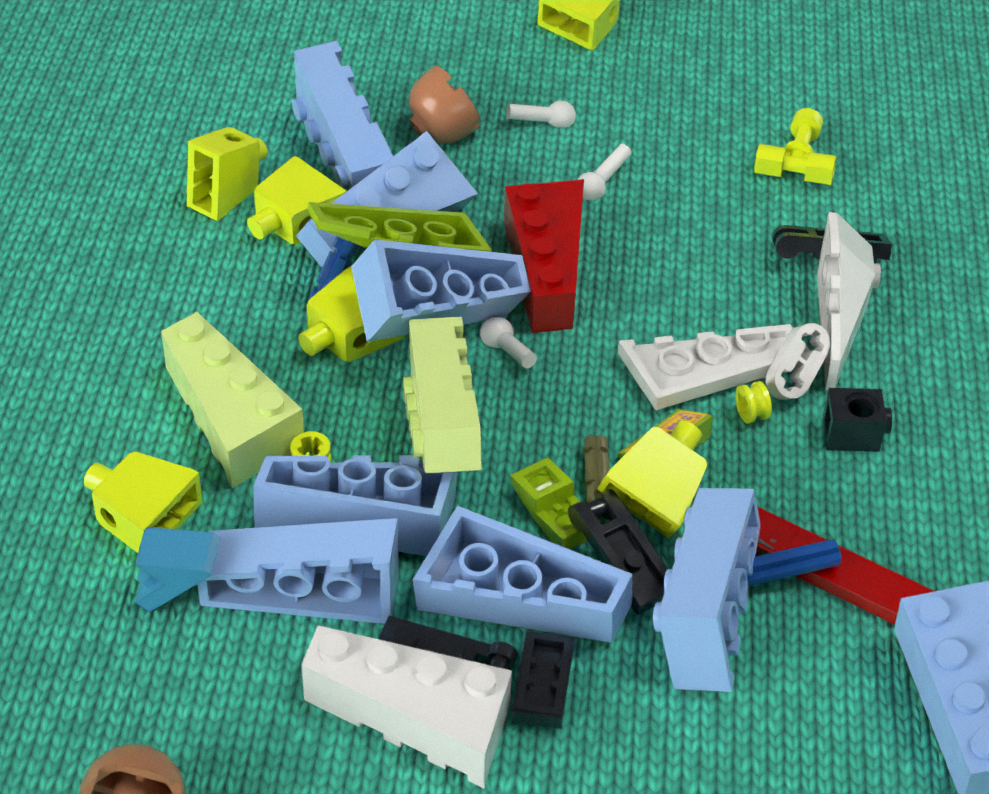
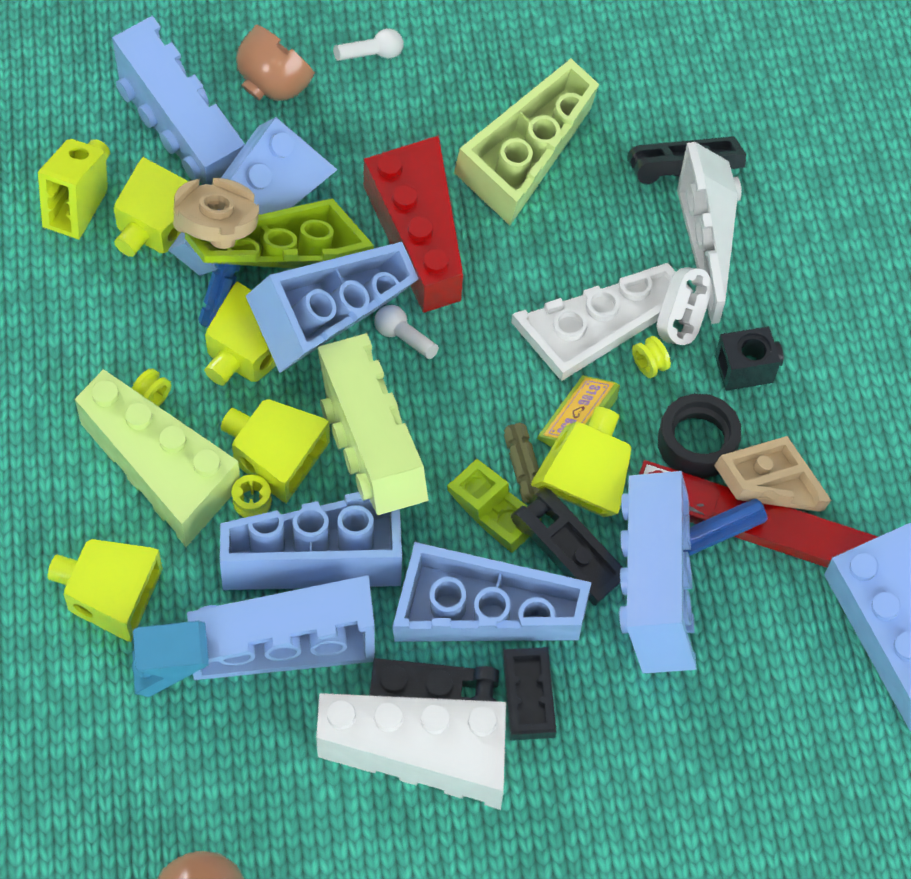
camera: 15 degrees left, 15 degrees up
white bar [577,144,632,200] -> none
neon yellow bar [754,108,837,185] -> none
none -> neon yellow bush [132,368,172,407]
none -> tan plate [173,178,259,249]
none -> neon yellow torso [221,399,330,504]
none -> yellowish green wedge [454,59,599,225]
none -> black tyre [658,393,741,479]
none -> tan wing [714,436,831,512]

